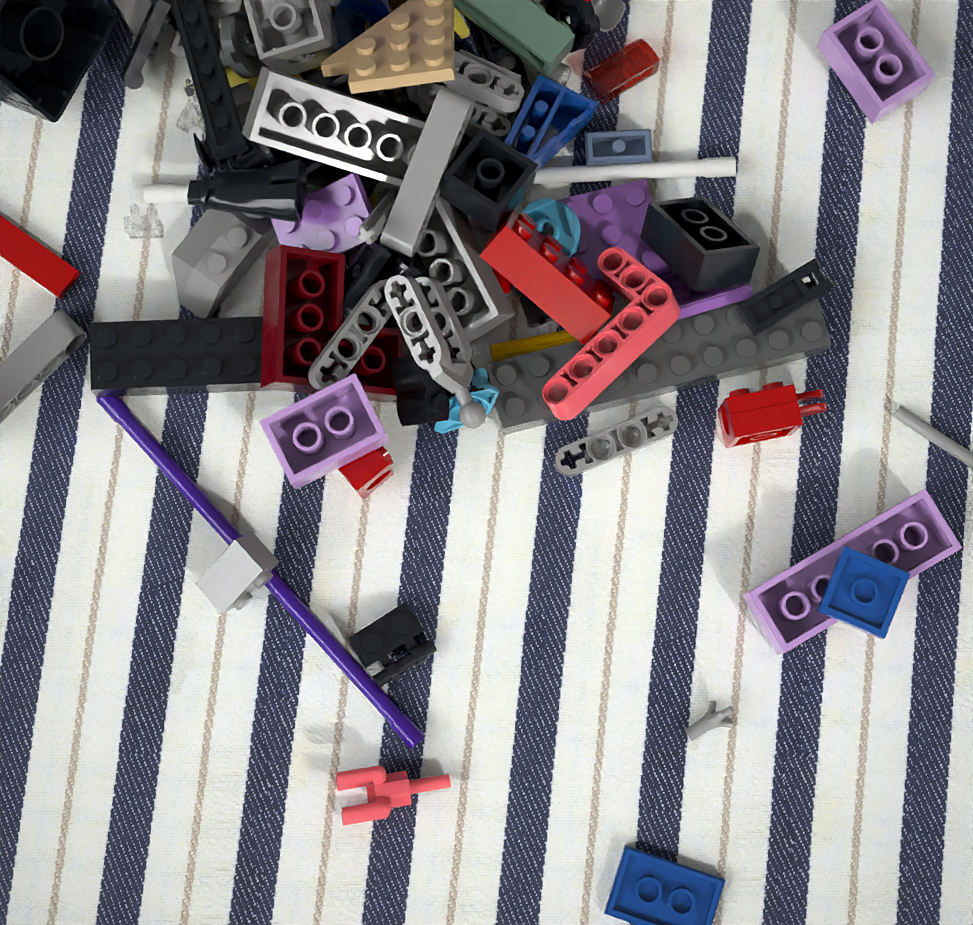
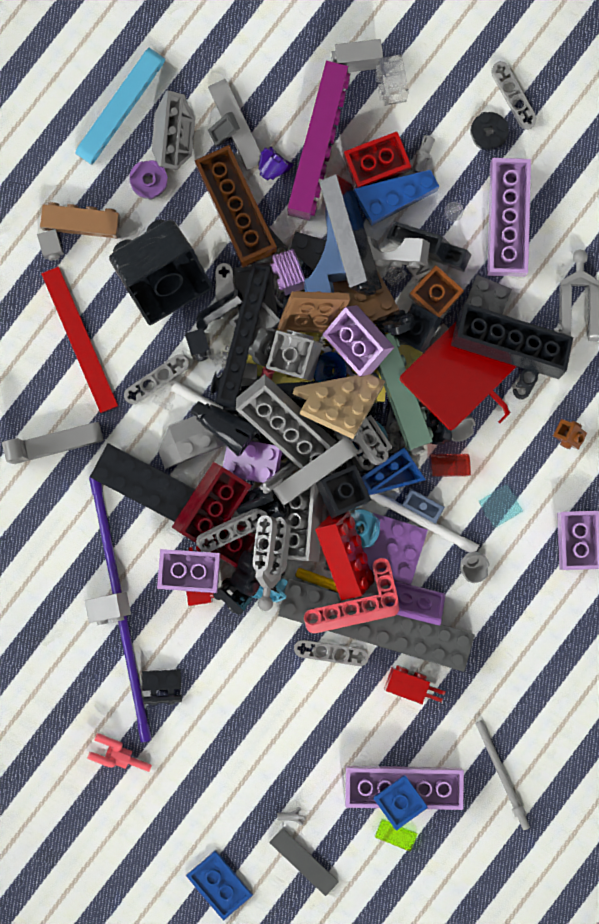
camera: 25 degrees right, 5 degrees up
black brick [640,196,761,291] -> none
black plate [736,258,835,337] -> none
none -> light grey beam [124,354,189,405]
none -> black brick [185,328,212,362]
none -> black plate [213,578,253,616]
none -> dark grey tile [269,828,339,896]
none -> clear neon green tile [374,818,418,852]
none -> light grey hair [460,552,490,583]
none -> clear light blue piece [478,484,523,528]

